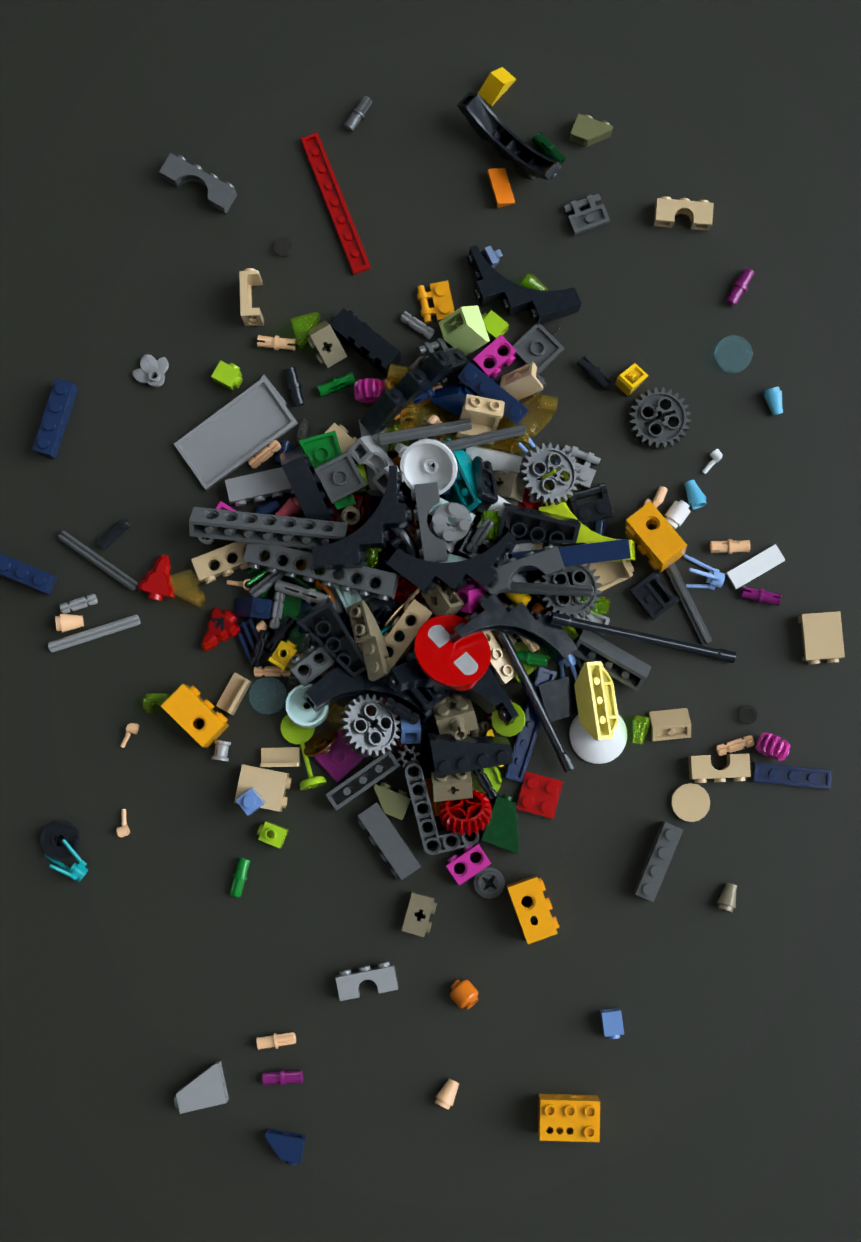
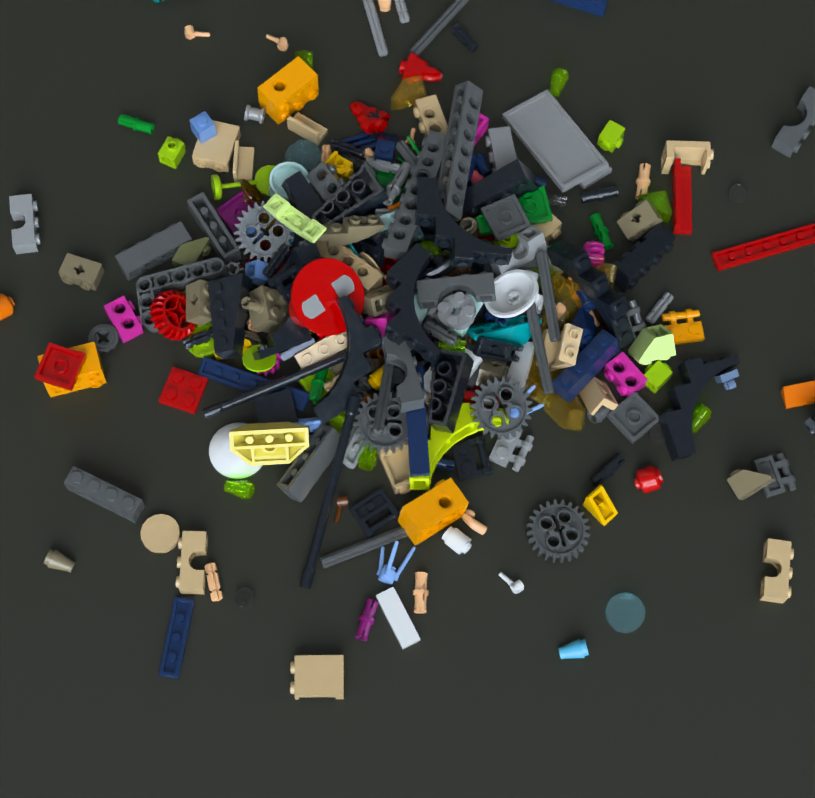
camera: 85 degrees right, 15 degrees down
light grey plate [132,354,169,387] -> none
light nougat axle [248,440,282,469] -> none
dark green slope [481,794,519,854] -> none
tan panel [649,708,691,741] -> none
medium azure cone [684,480,707,509] -> none
magenta pin [726,267,755,306] -> none
dark pink gear [755,732,791,761] -> none
none -> red plate [34,342,87,391]
none -> yellowish green slope [263,193,327,243]
none -> reddish brown hand [334,496,348,523]
none -> clear neon green cone [549,68,569,96]
none -> red head [633,465,664,493]
none -> red fence [672,158,692,235]
none -> dark tan slope [727,469,776,501]

